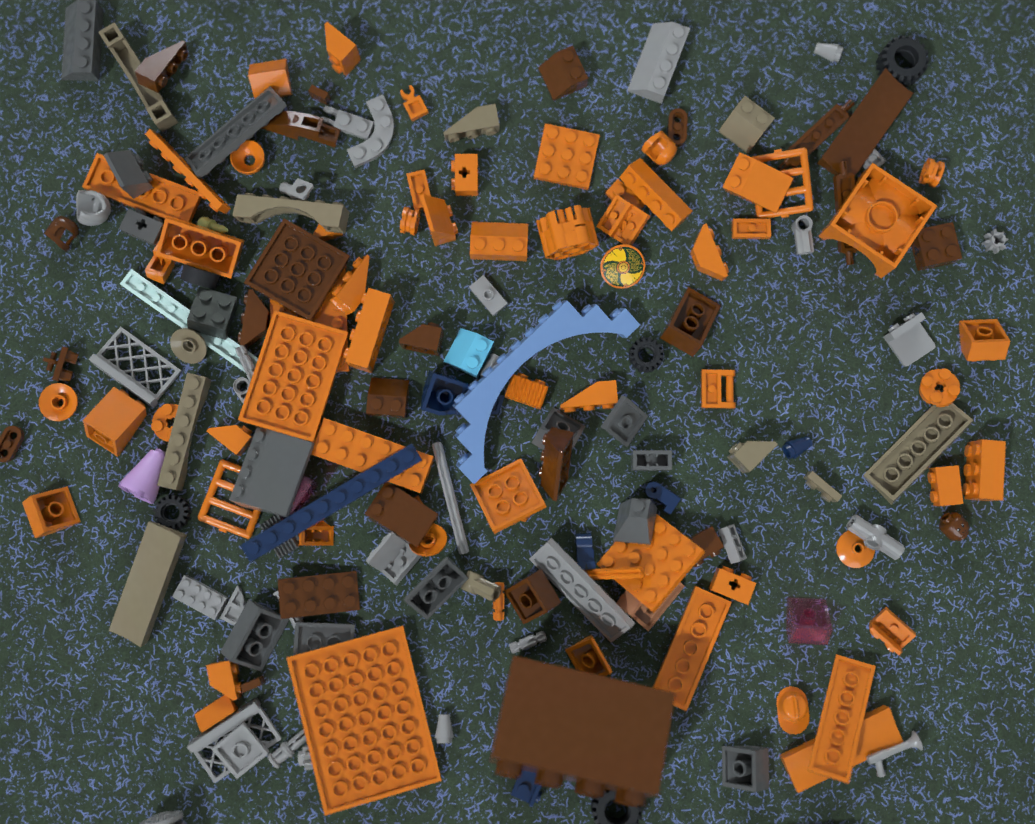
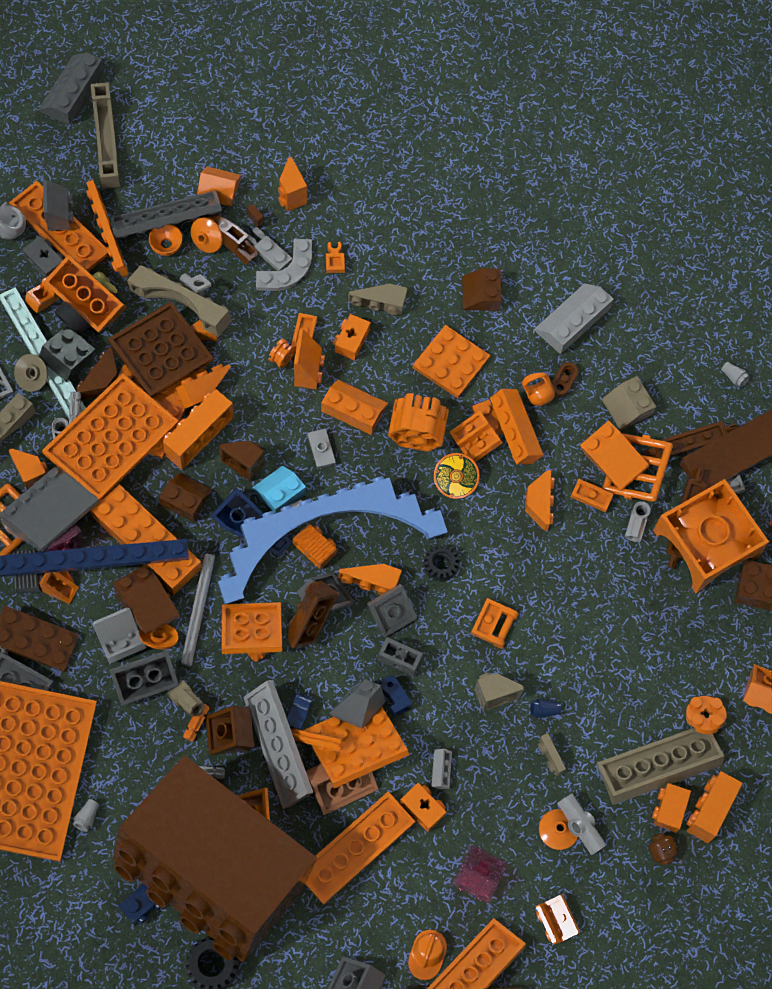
camera: 20 degrees right, 15 degrees down
slope [135,41,188,93] -> none
reddish brown slope [660,287,721,357] -> none
reddish brown brick [689,526,724,567] -> none
light grey bracket [883,312,935,367] -> none
none -> orange dish [191,217,223,253]

